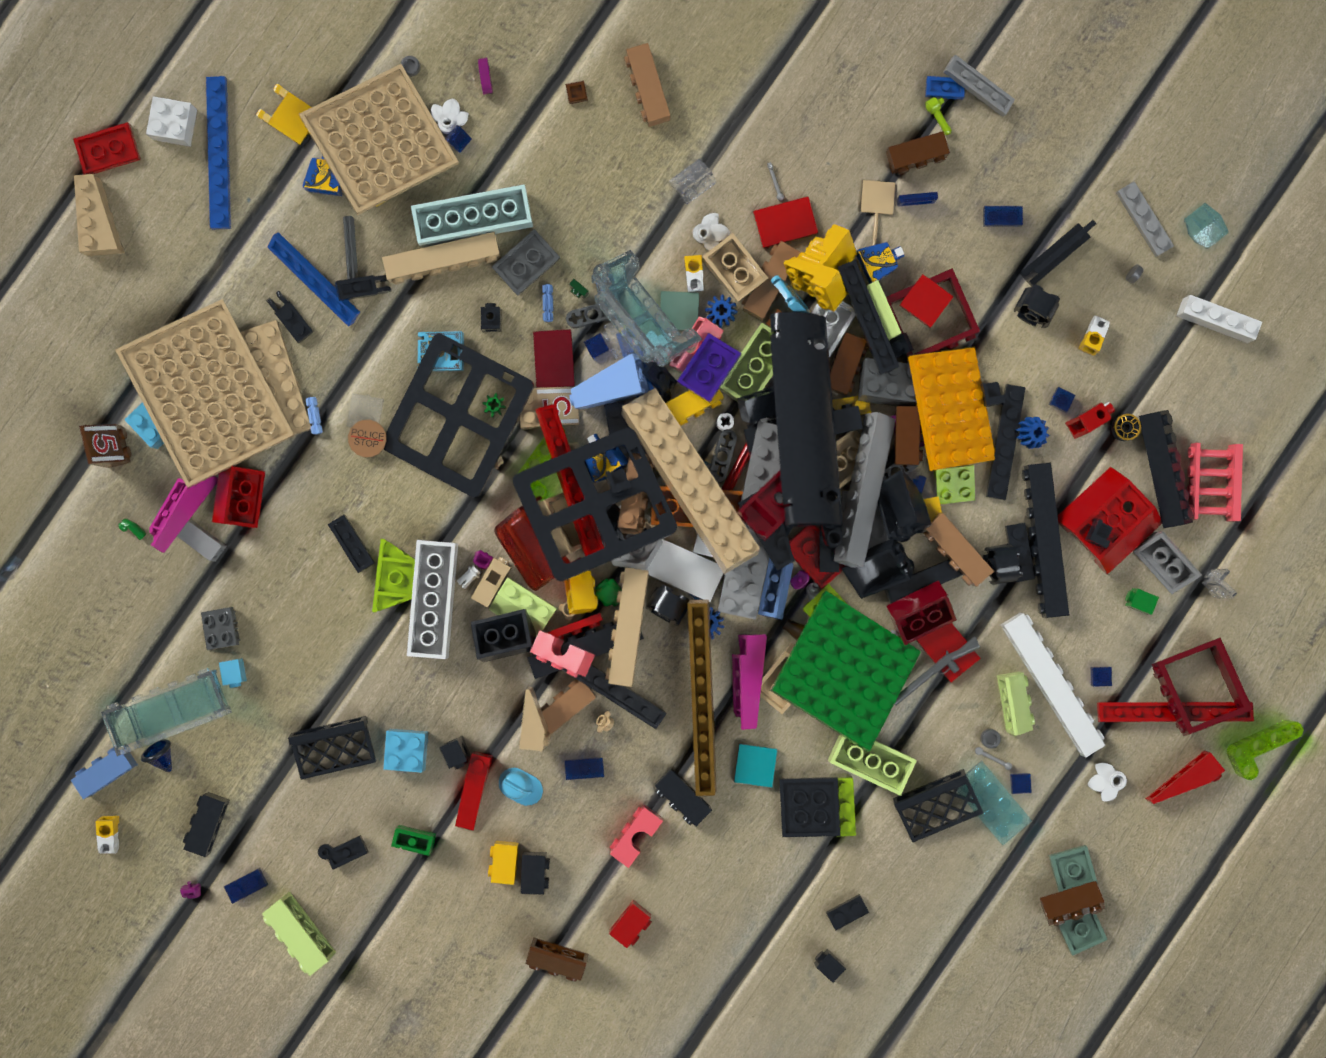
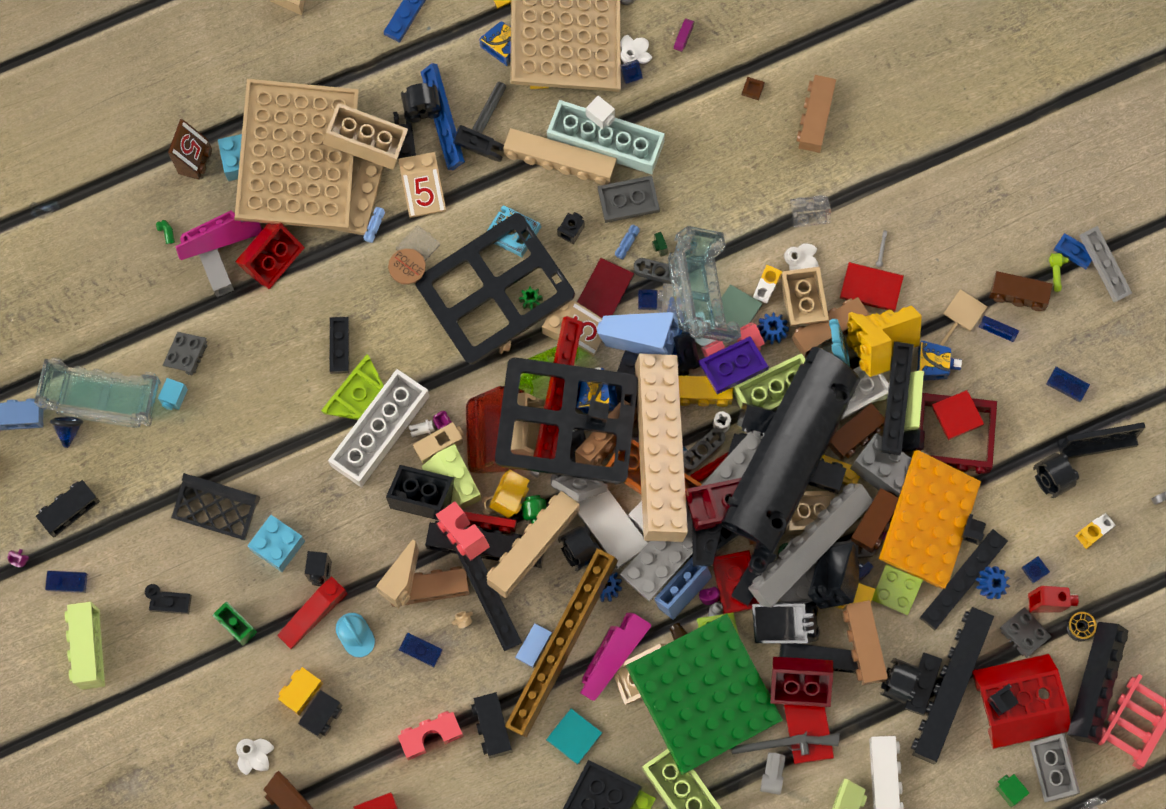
camera: 35 degrees right, 15 degrees down
none -> white plate [236,739,274,775]
none -> tan brick [323,103,408,170]
none -> tan slope [398,152,446,218]
none -> black brick [401,83,441,123]
none -> light blue tile [515,623,552,668]
none -> white brick [586,96,615,129]
none -> light grey piece [760,752,785,795]
none -> dark grey hinge [1000,607,1052,658]

